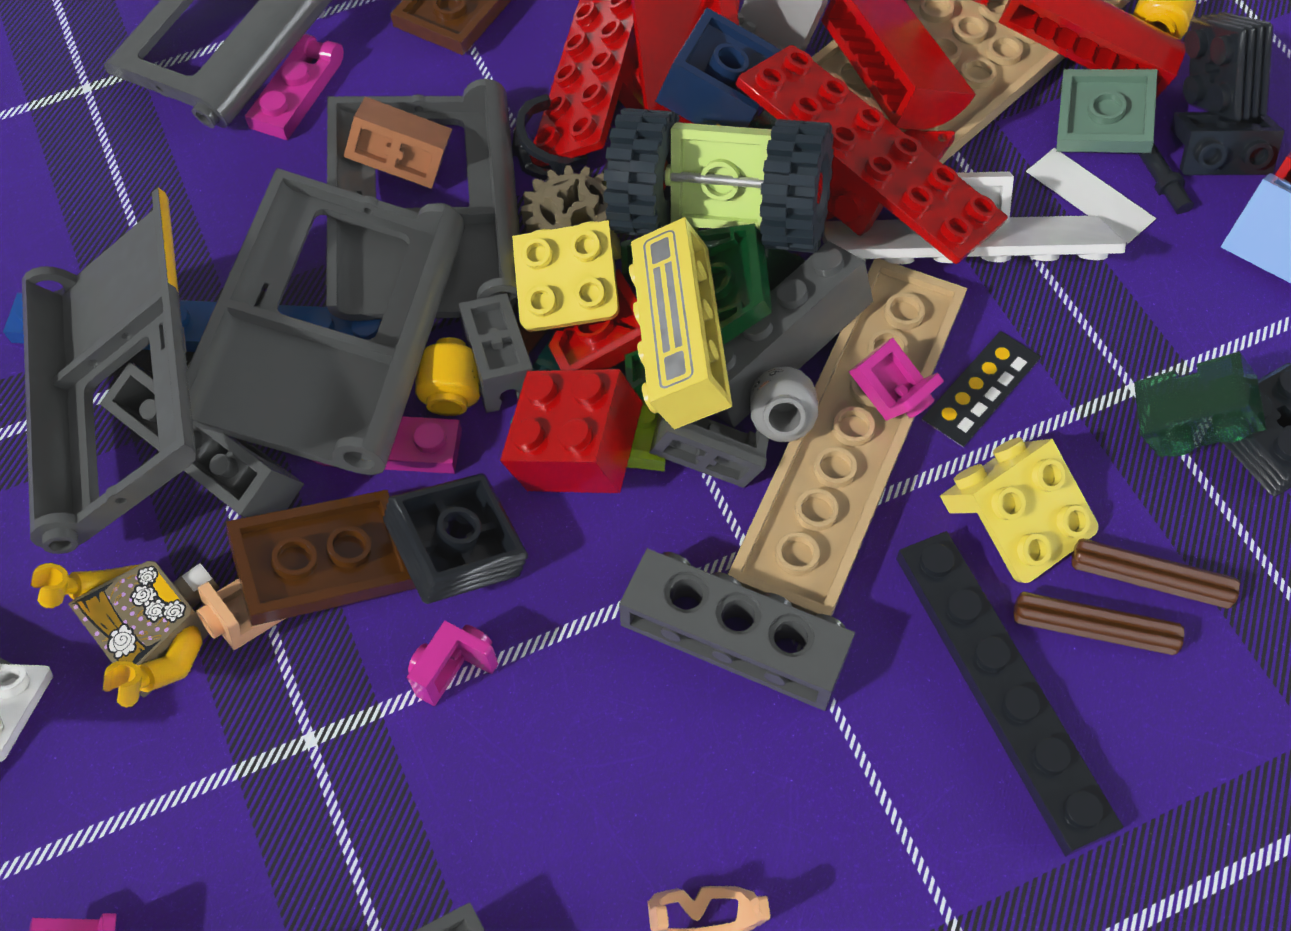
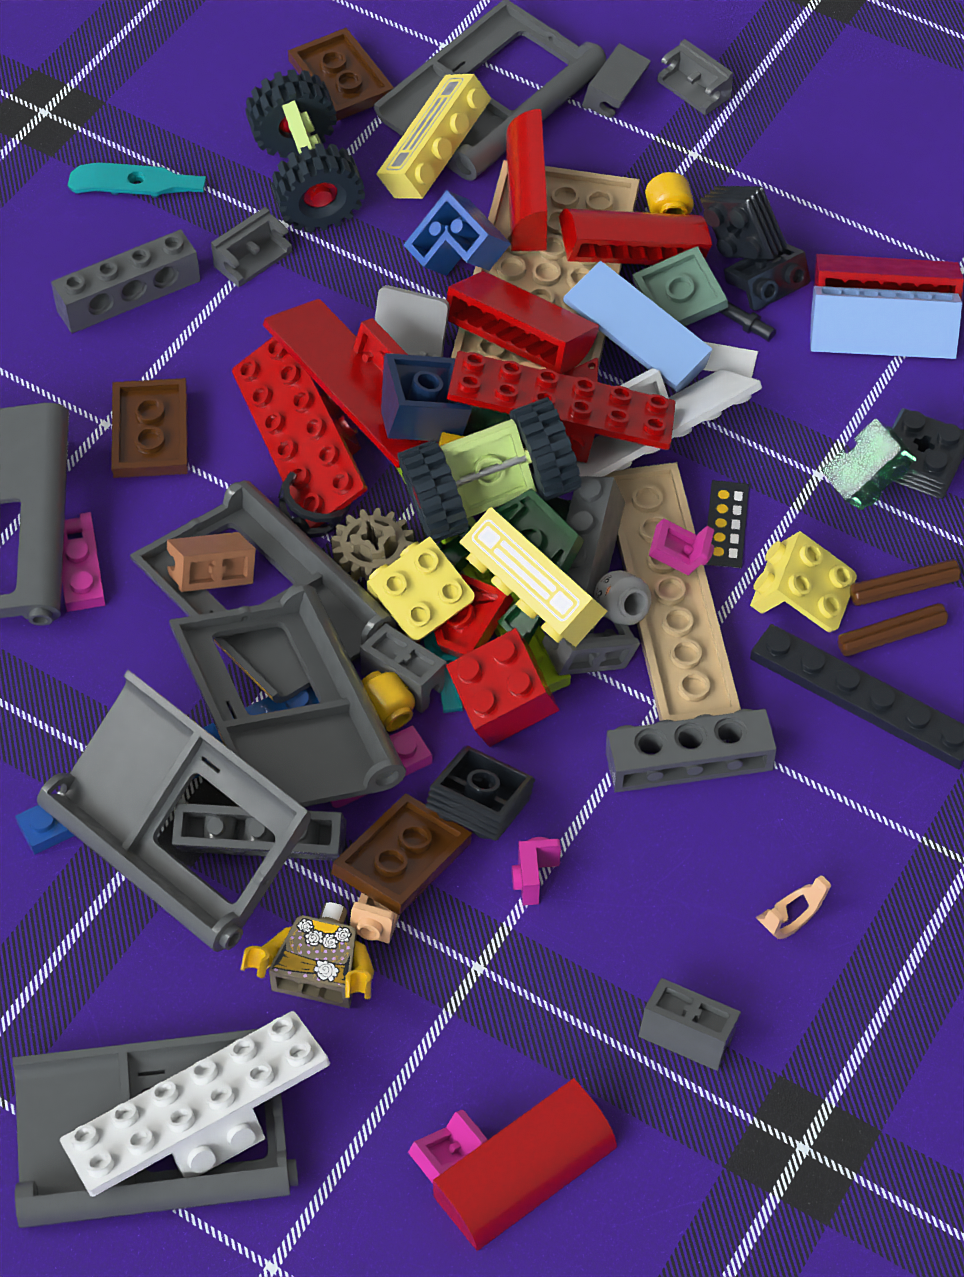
camera: 35 degrees left, 5 degrees down
none -> light blue brick [563,260,712,392]

